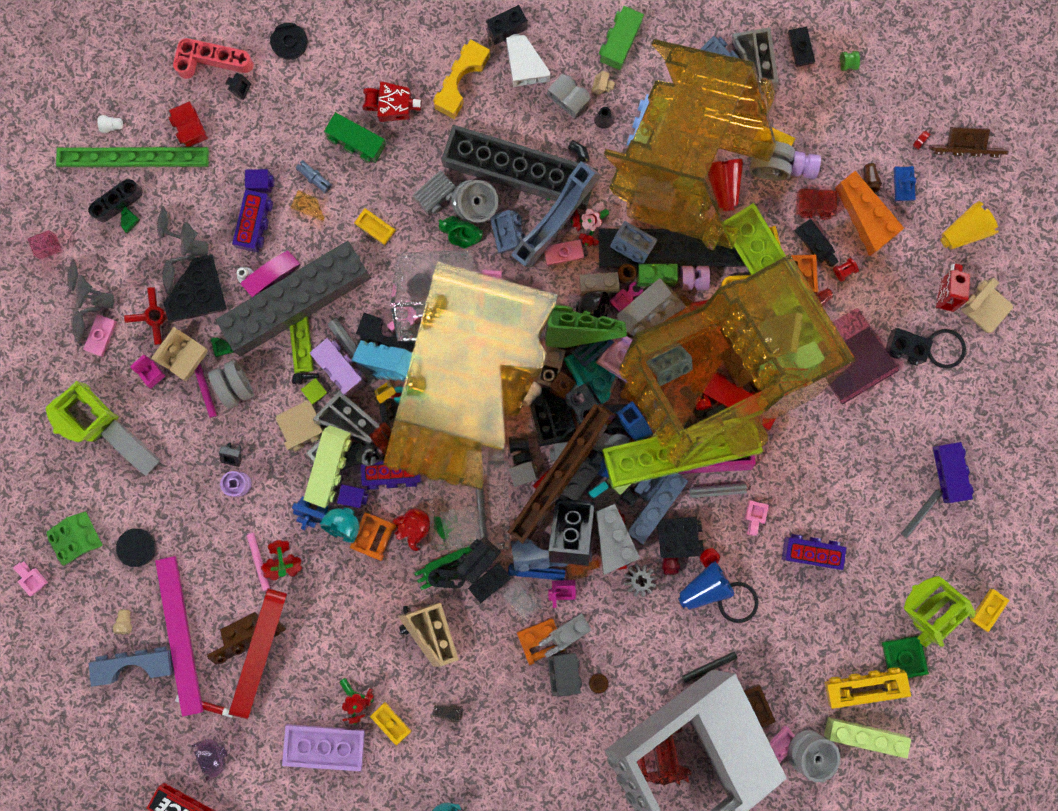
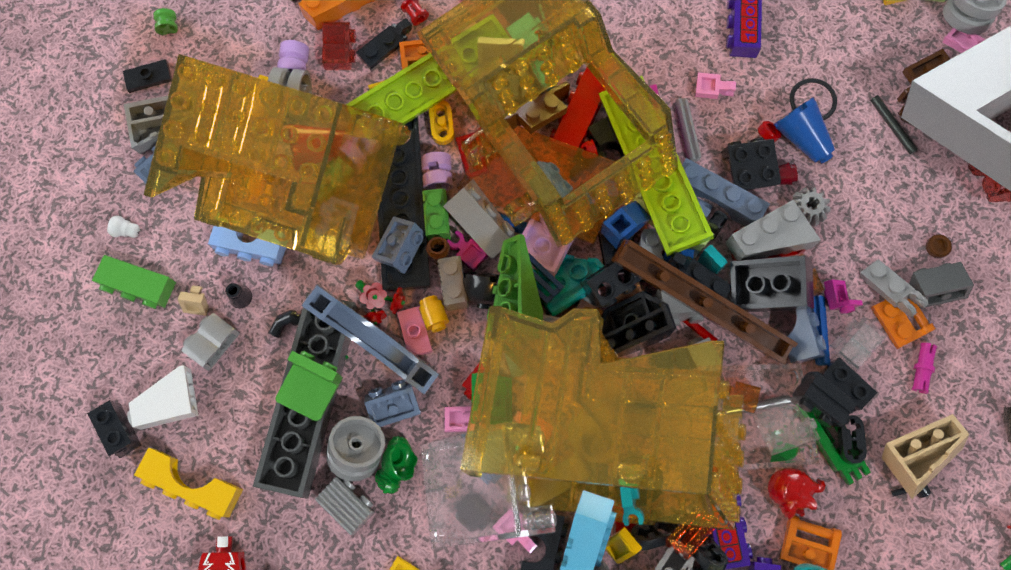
camera: 85 degrees left, 10 degrees down
none -> white piece [107,215,140,238]
none -> bright green bracket [275,351,343,421]
none -> yellow brick [419,295,449,333]
none -> clear orange plate [714,380,761,413]
none -> dark pink pin [911,342,937,394]

